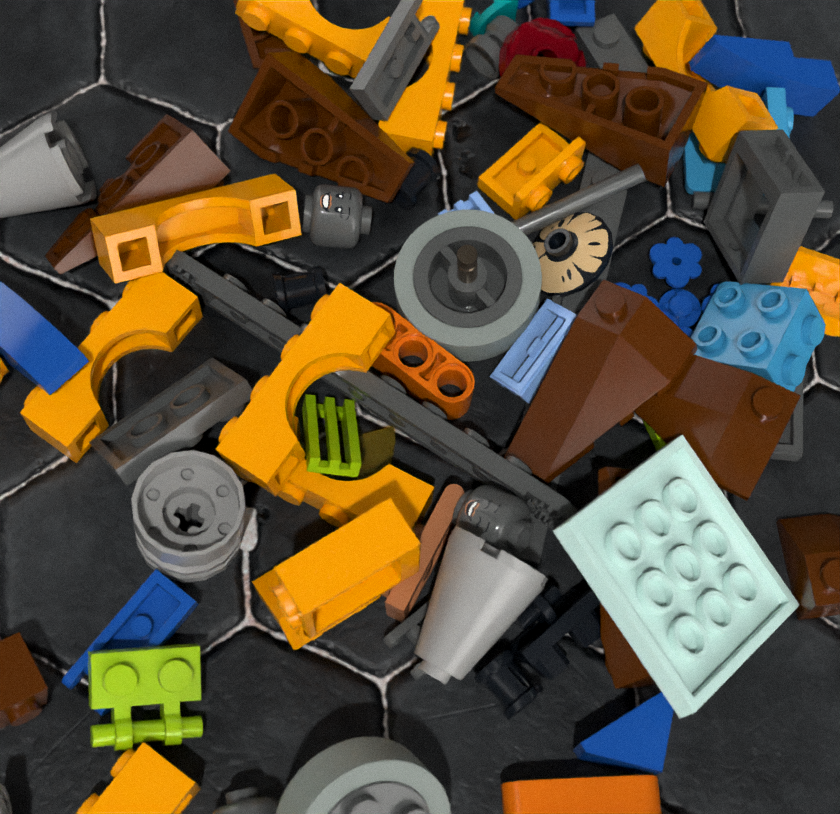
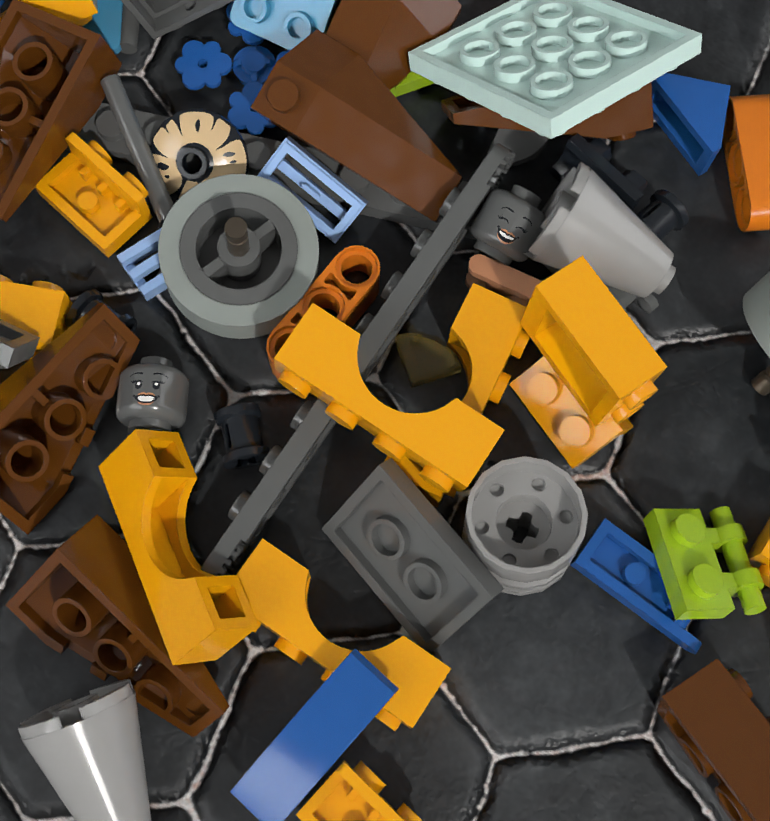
camera: 90 degrees left, 5 degrees up
lime tile [302,394,362,477] -> none

